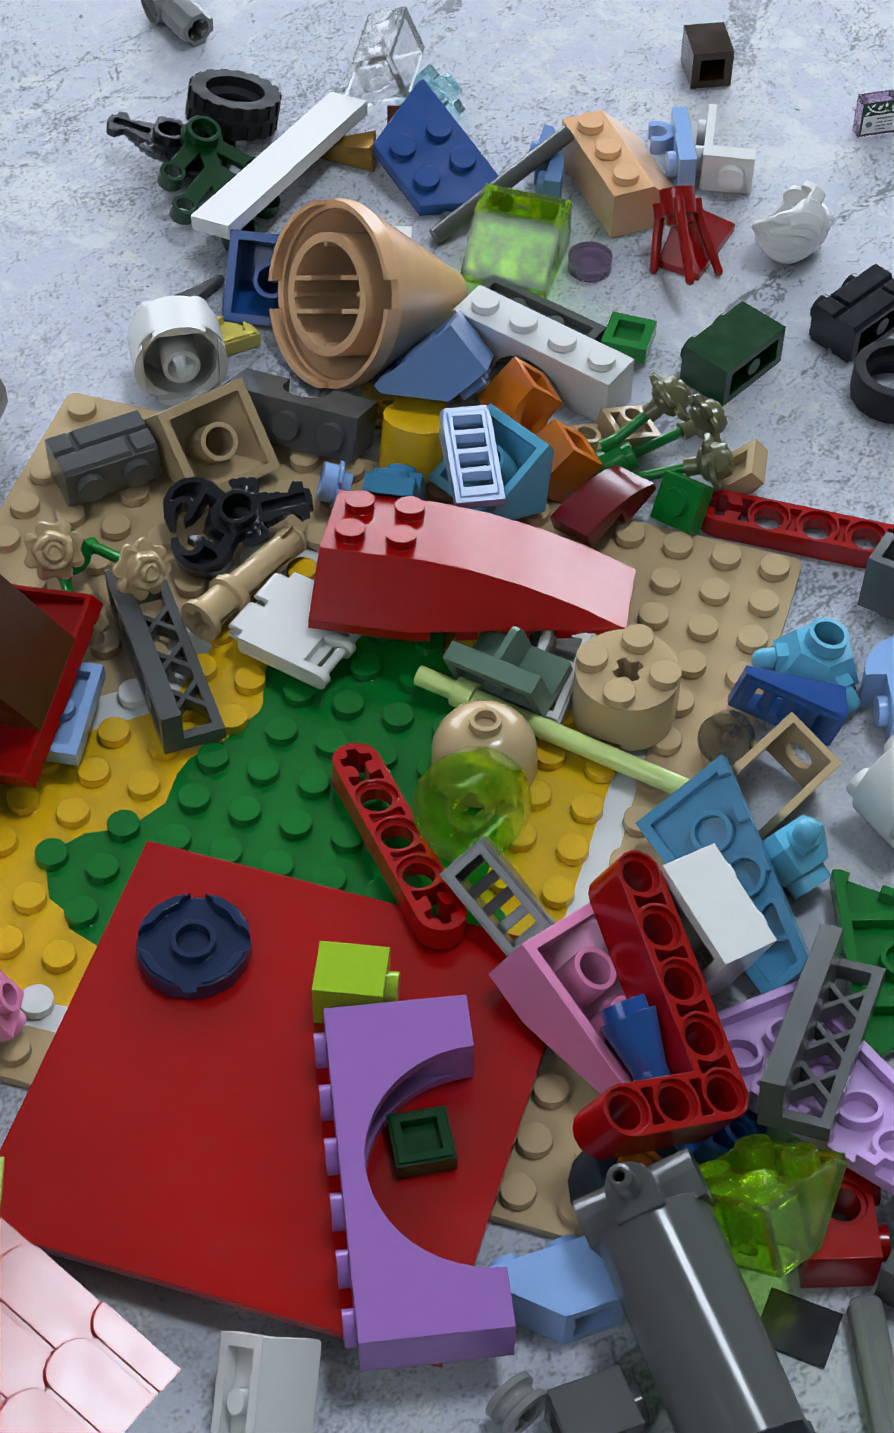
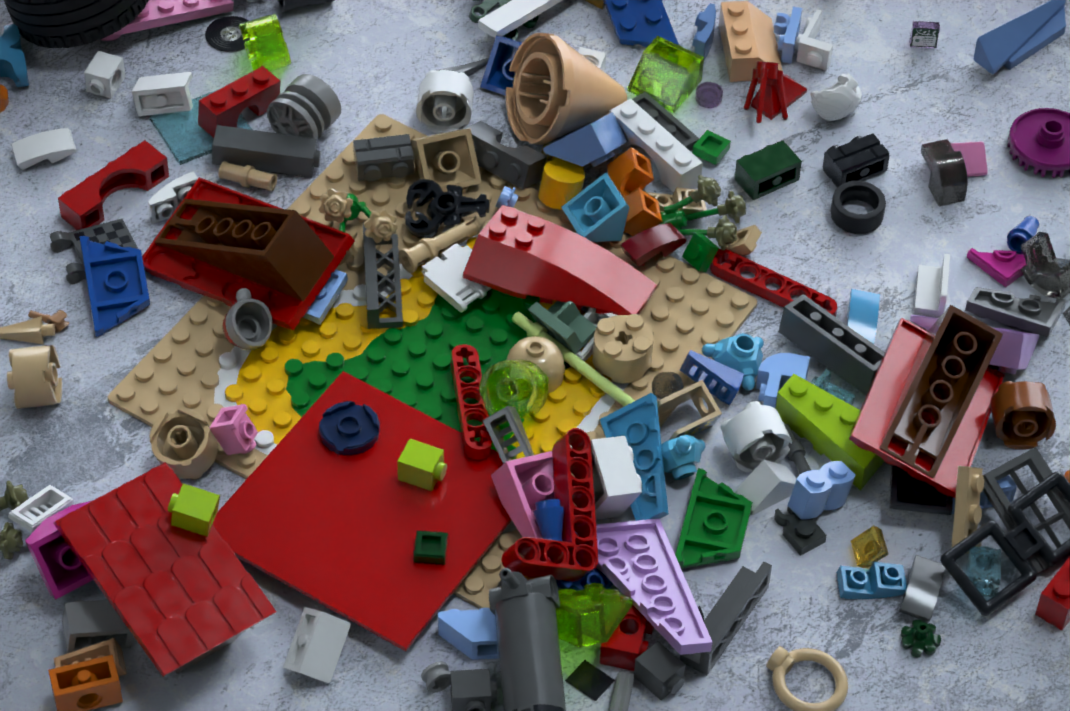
camera: 15 degrees right, 0 degrees up
light yellow tile [216,316,261,356] -> none
medium lavender arch [313,995,516,1372] -> none
dark azure slope [362,463,426,500] -> none
dark grey bar [429,126,574,244] -> none
light blue slope [438,405,506,509] -> none
dark grey fence [757,923,886,1142] -> none

